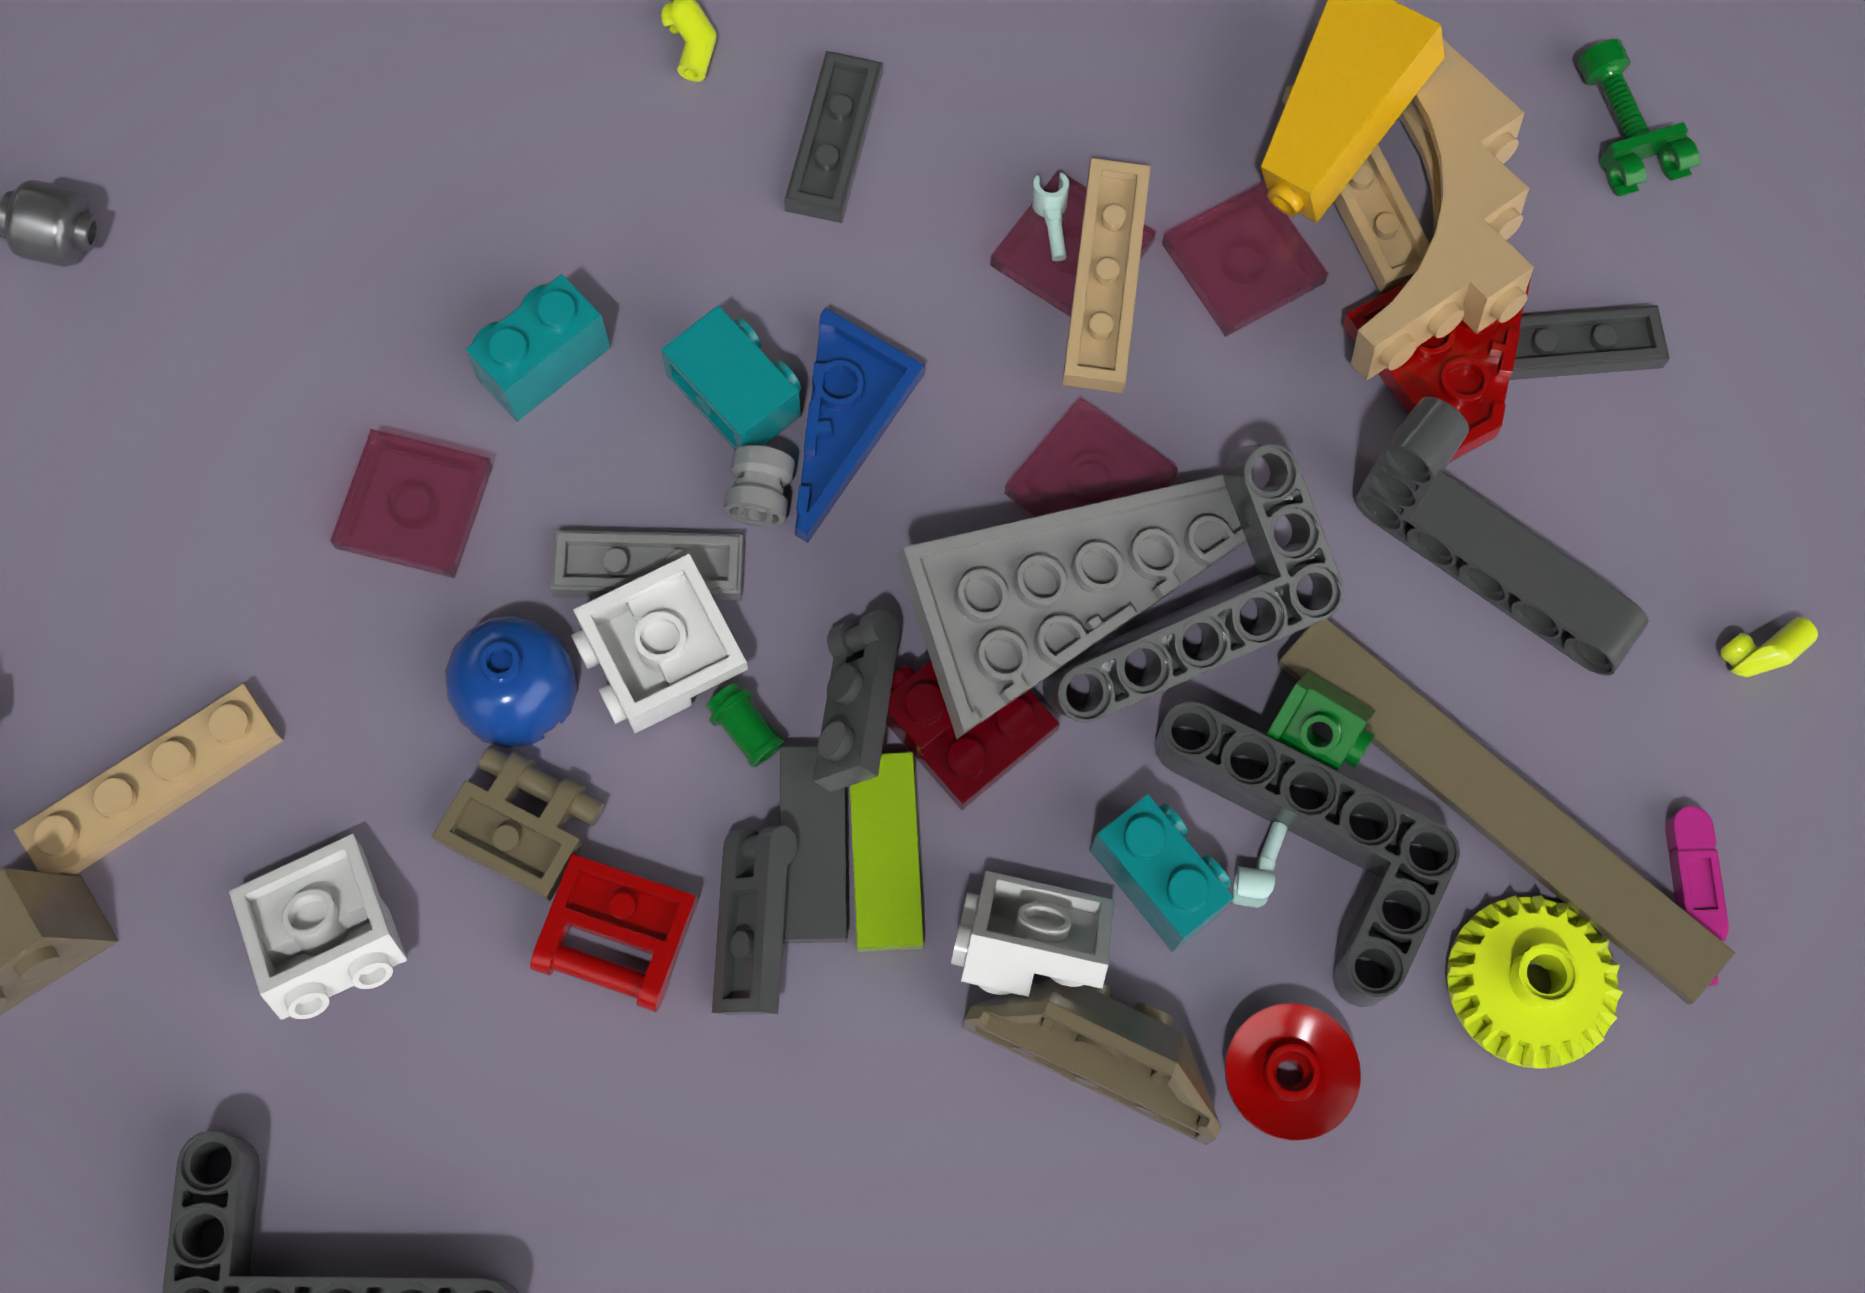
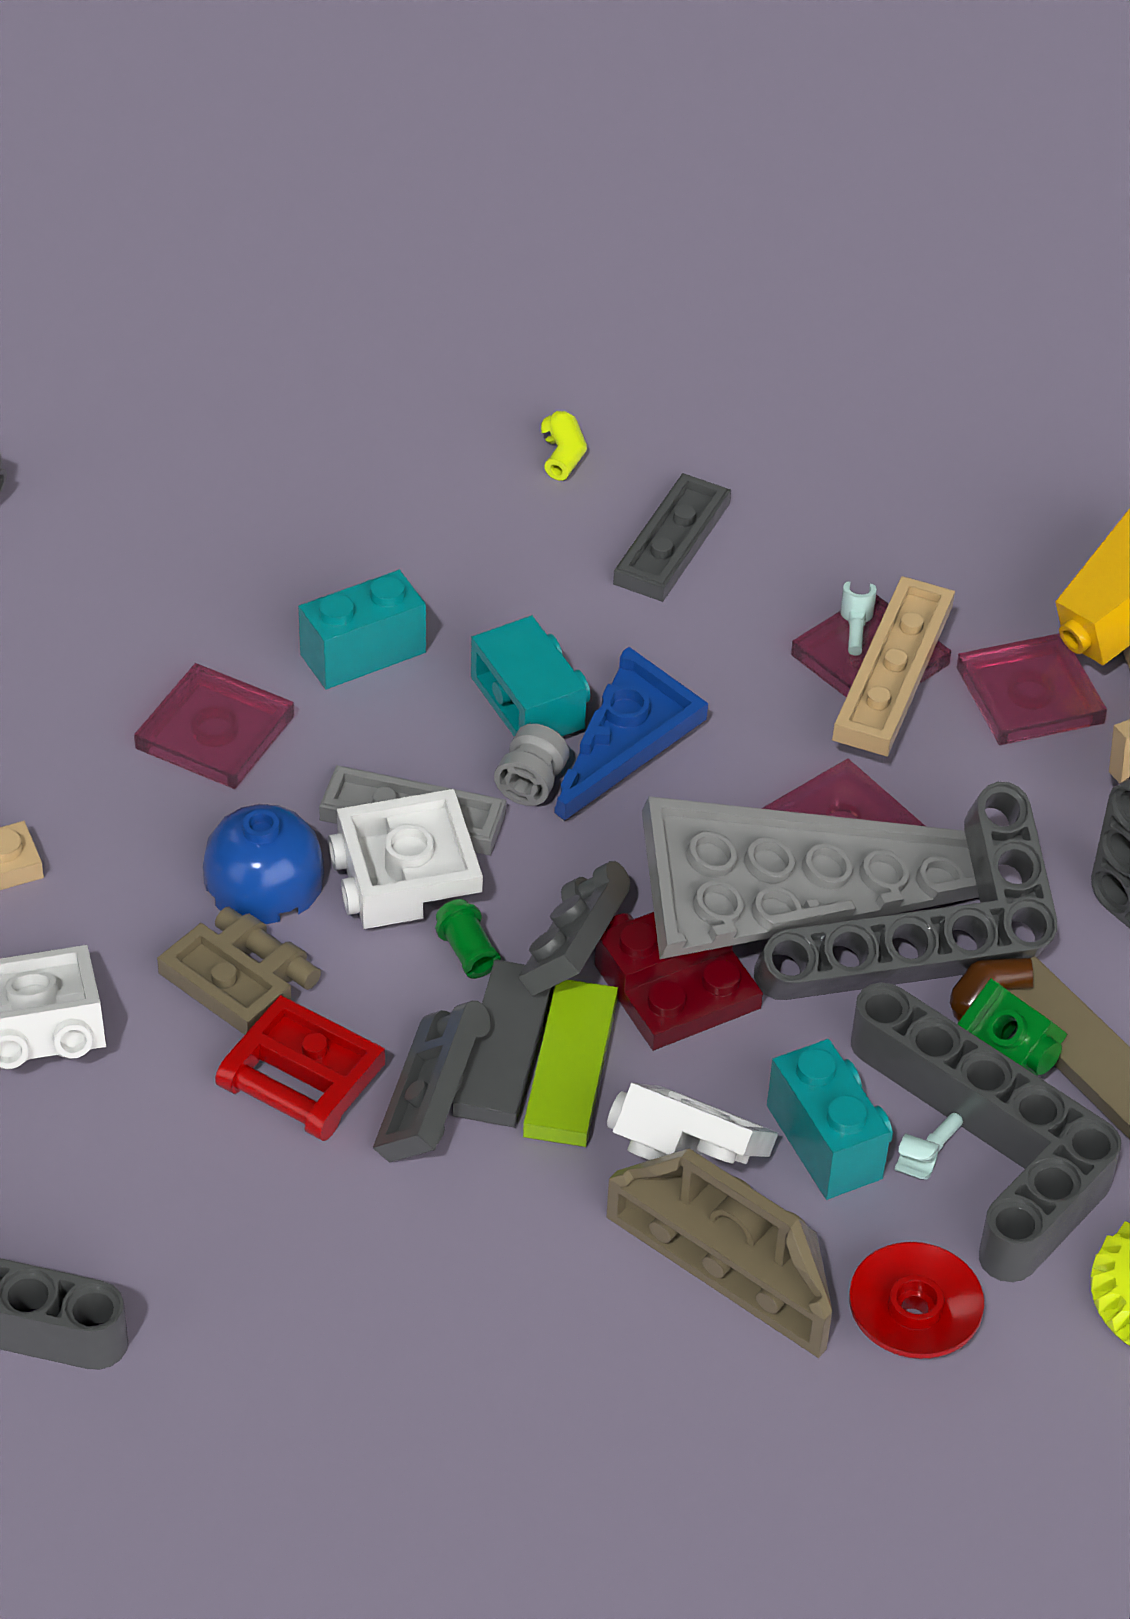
camera: 15 degrees right, 25 degrees down
none -> reddish brown arm [950,957,1033,1021]

